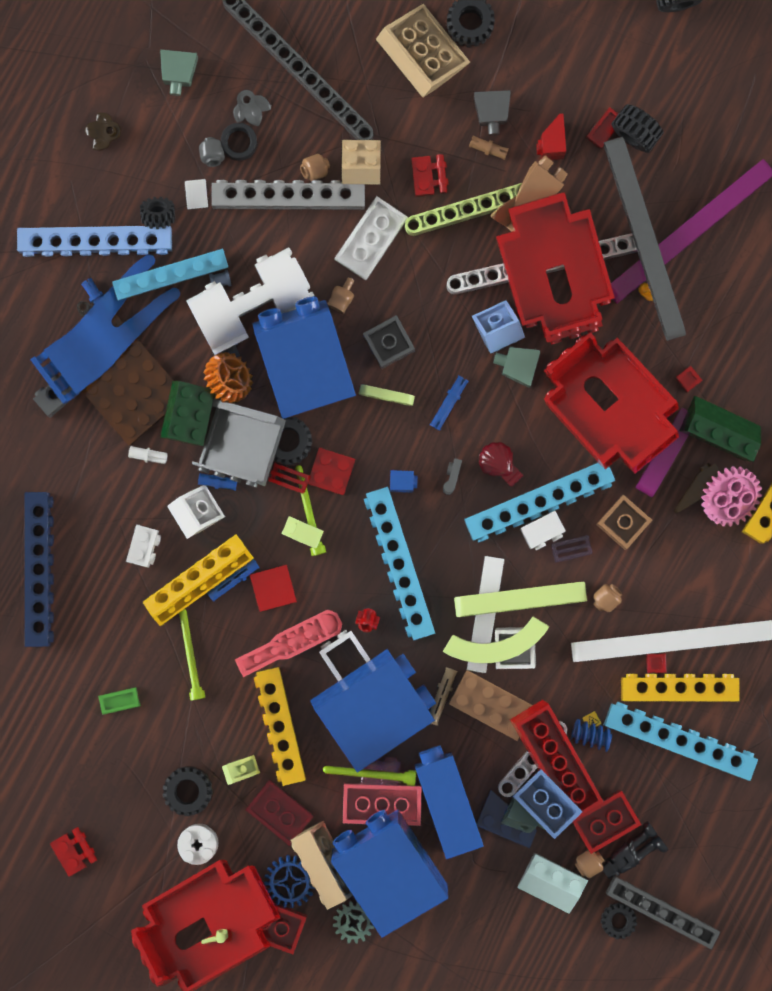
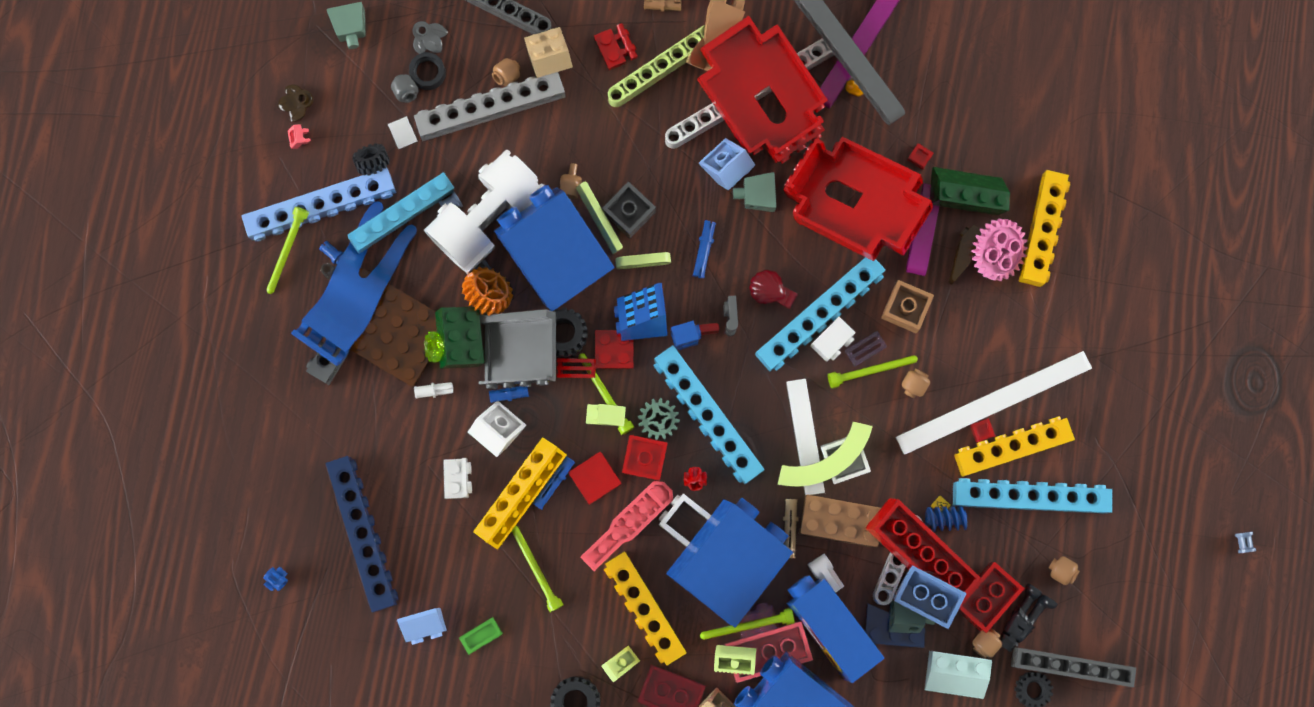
camera: 20 degrees left, 5 degrees down
white tile [334,196,408,281] -> none
yellowish green beam [454,582,587,617] -> none
none -> lime piece [267,206,309,294]
none -> coral tile [288,124,311,149]
none -> light blue slope [397,608,447,645]
none -> clear neon green gear [423,331,444,362]
none -> yellowish green tile [576,181,623,254]
none -> blue slope [614,283,667,341]
none -> red plate [622,435,668,481]
none -> sand green gear [638,398,680,440]
none -> red tile [699,323,719,335]
none -> yellowish green brick [714,645,756,675]
none -> white piece [808,554,844,593]
none -> lime piece [828,355,918,388]
none -> medium nougat head [1049,556,1080,585]

